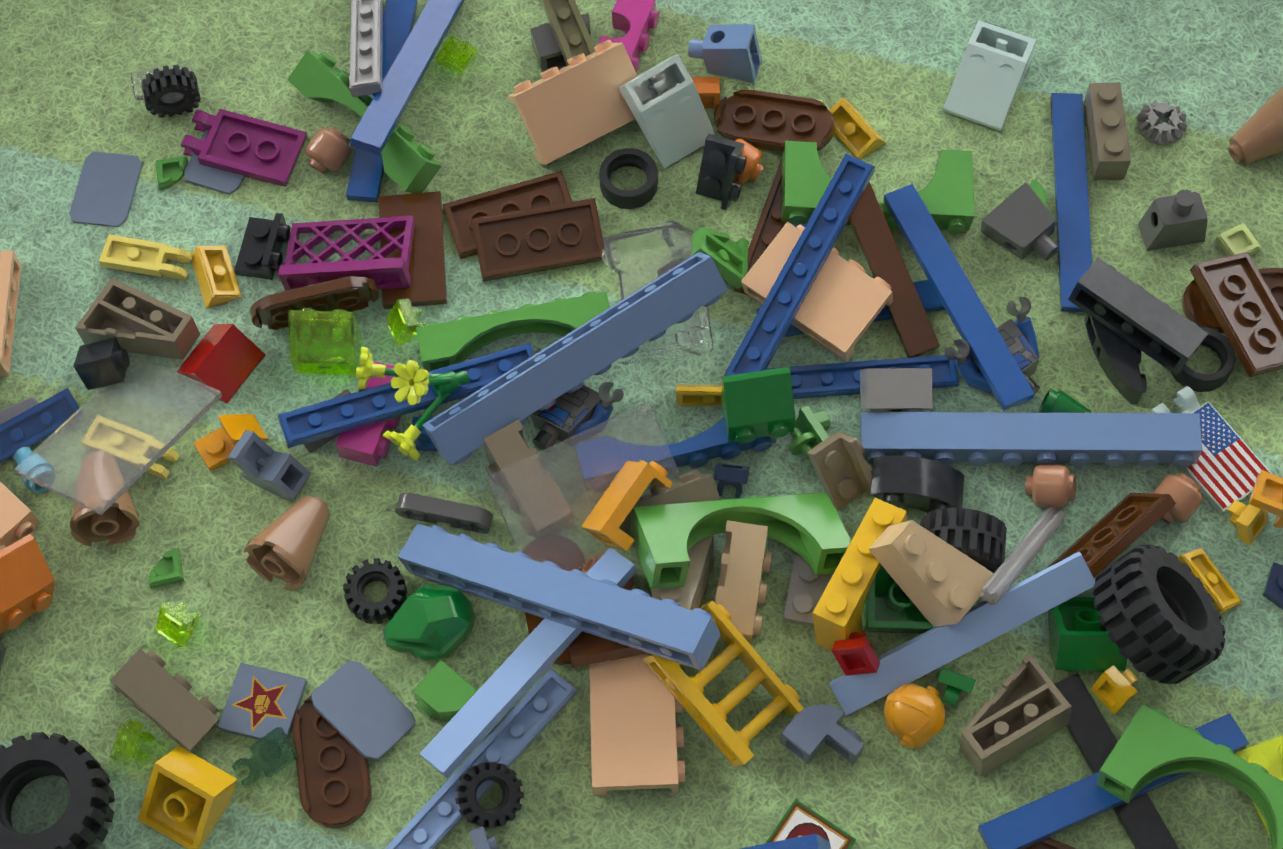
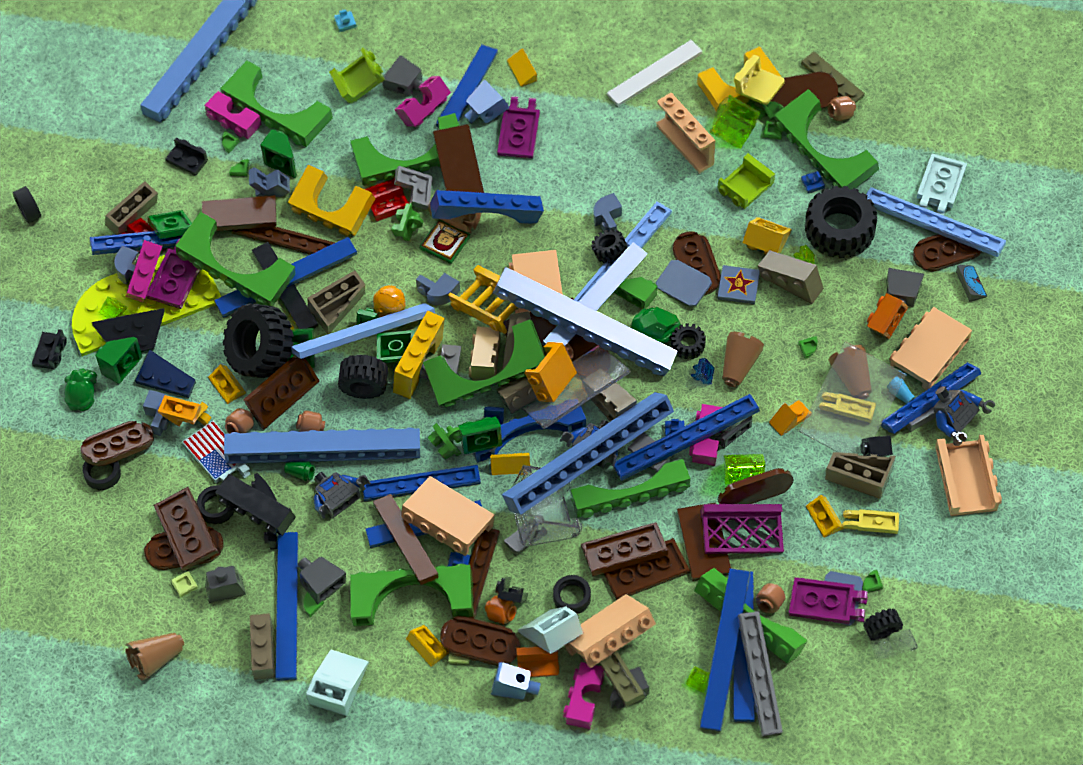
camera: 175 degrees right, 5 degrees down
sand blue piece [69,151,142,227] -> none
clear neon green tile [155,600,200,648] -> none
red slope [175,324,265,404] -> none
sand blue brick [228,430,311,500] -> none
clear green plate [232,727,300,785] -> none
black bracket [234,212,290,280] -> none
neon yellow plant [356,346,469,461] -> none
clear neon green tile [386,299,427,344] -> none
dark grey beam [395,493,493,534] -> none
bright green wing [692,227,749,289] -> none
blue tile [724,154,875,376] -> none
dark tan bracket [807,431,873,510] -> none
red tile [831,631,880,676] -> none
light grey brick [860,368,933,412] -> none
tan wedge [869,520,994,627] -> none
black brick [871,455,964,513] -> none
blue tile [883,184,1035,411] -> none
light grey axle [980,507,1065,605] -> none
light grey gear [1137,100,1188,144] -> none
none -> clear blue tile [691,358,715,384]

